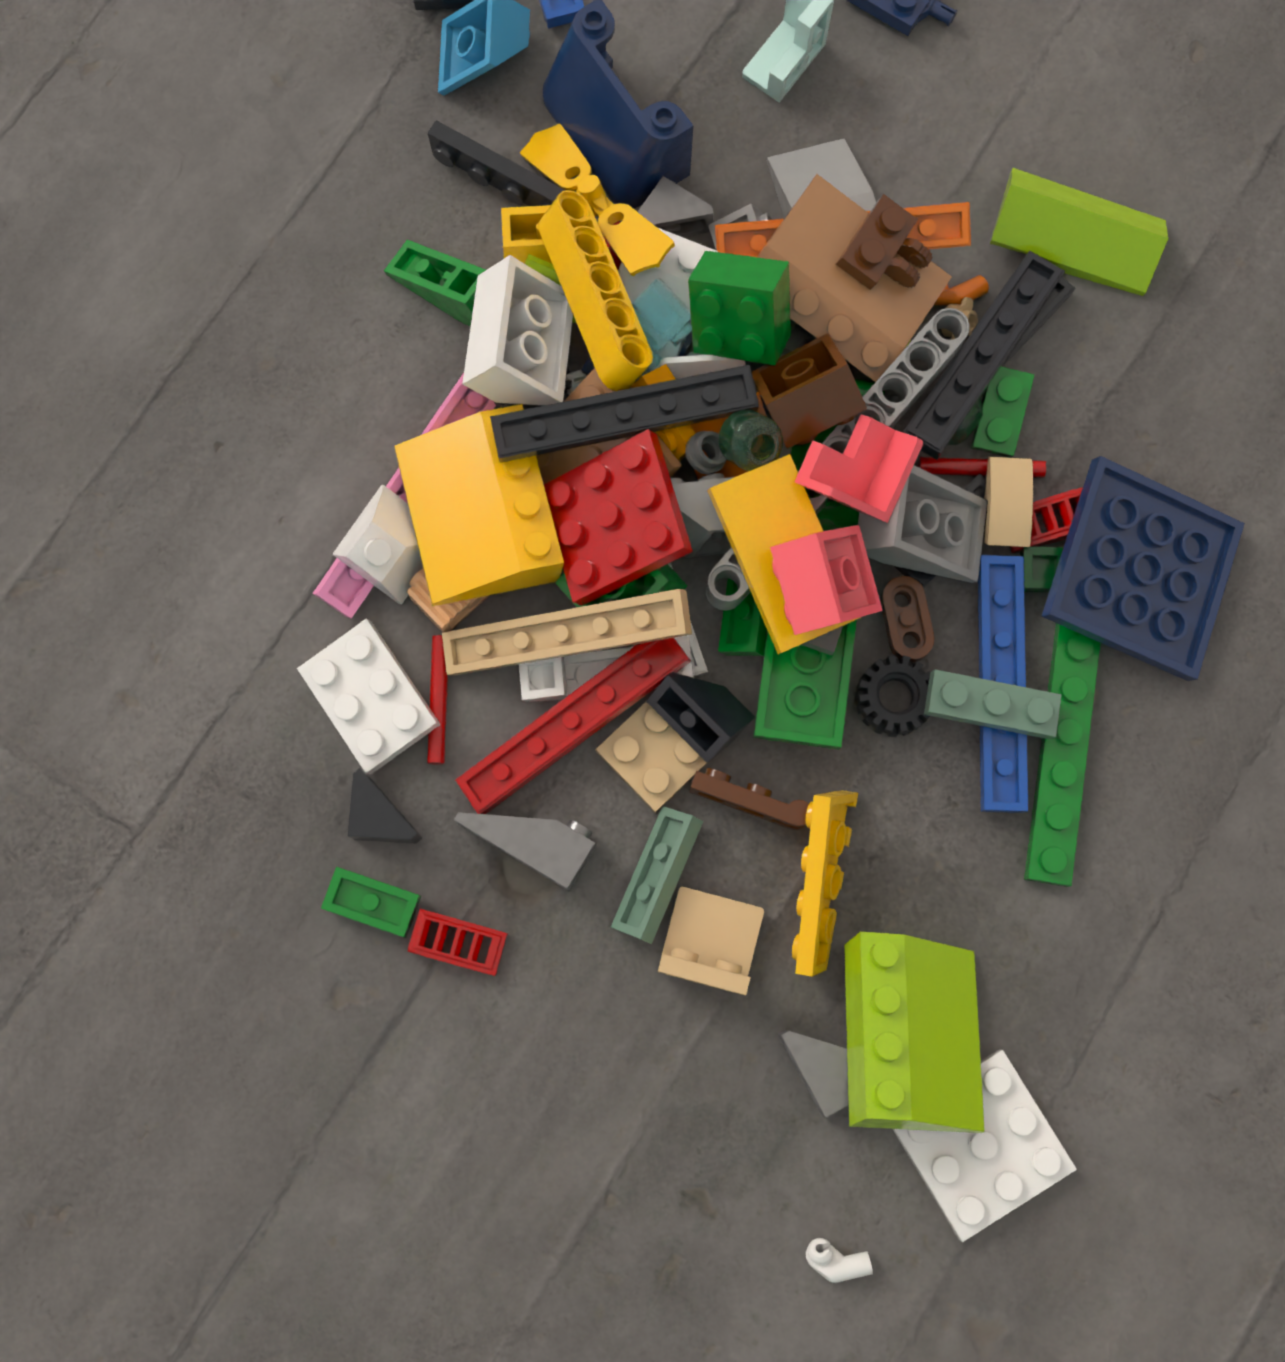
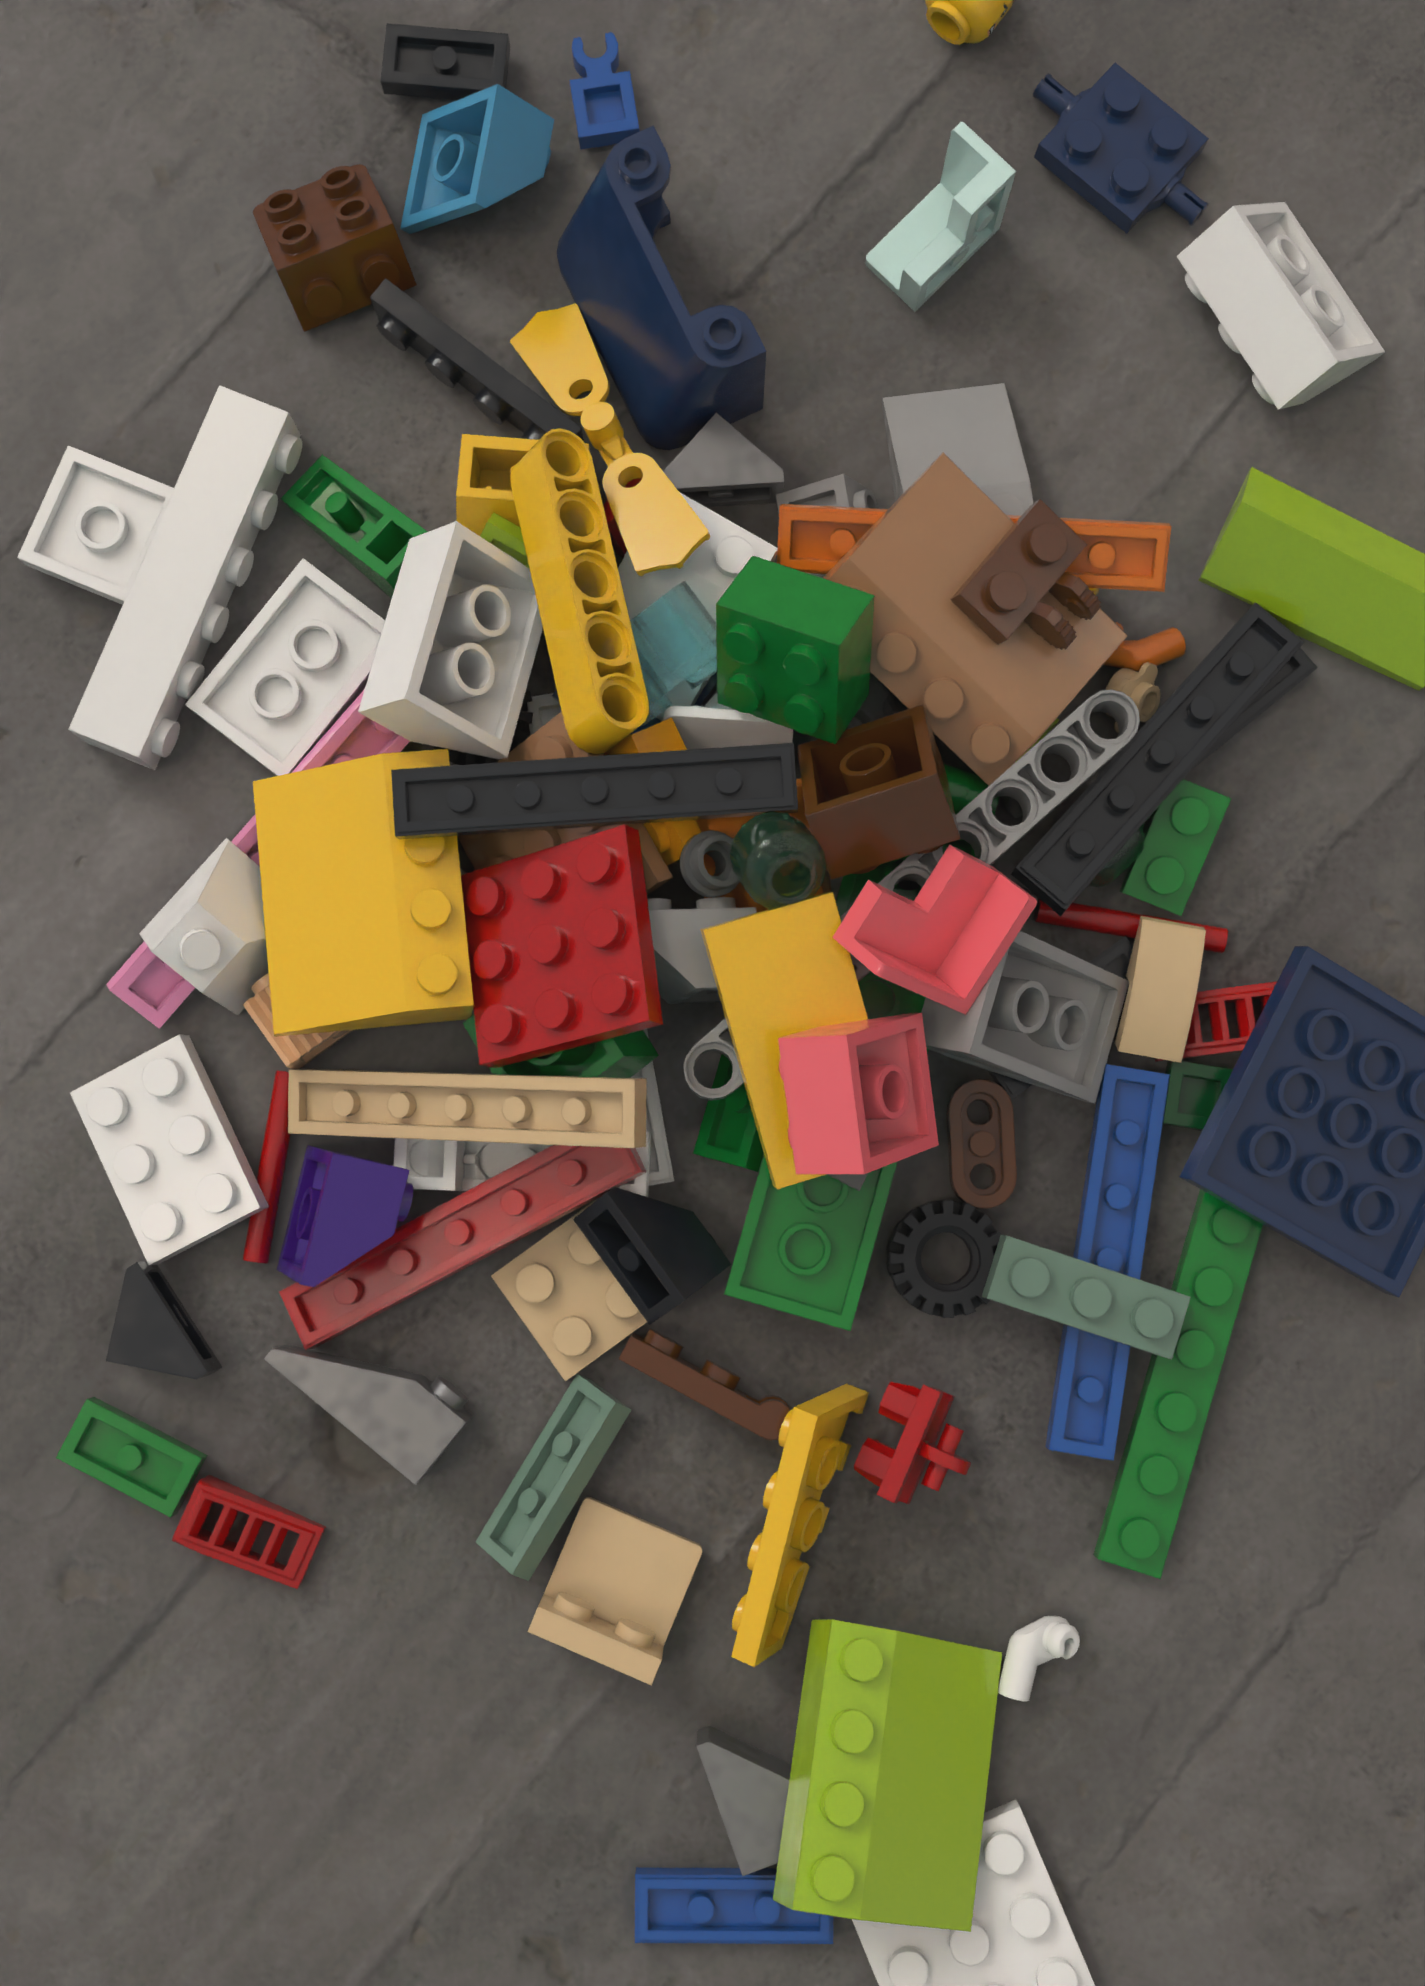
camera: 10 degrees right, 5 degrees up
none -> white plate [17,446,174,605]
none -> white brick [68,385,302,770]
none -> white plate [185,558,385,776]
none -> reddish brown bracket [253,164,417,332]
none -> dark purple slope [276,1145,413,1287]
none -> blue tile [635,1867,833,1944]
none -> red hips [854,1382,971,1504]
none -> white arm [998,1616,1080,1702]
none -> white slope [1177,202,1385,410]

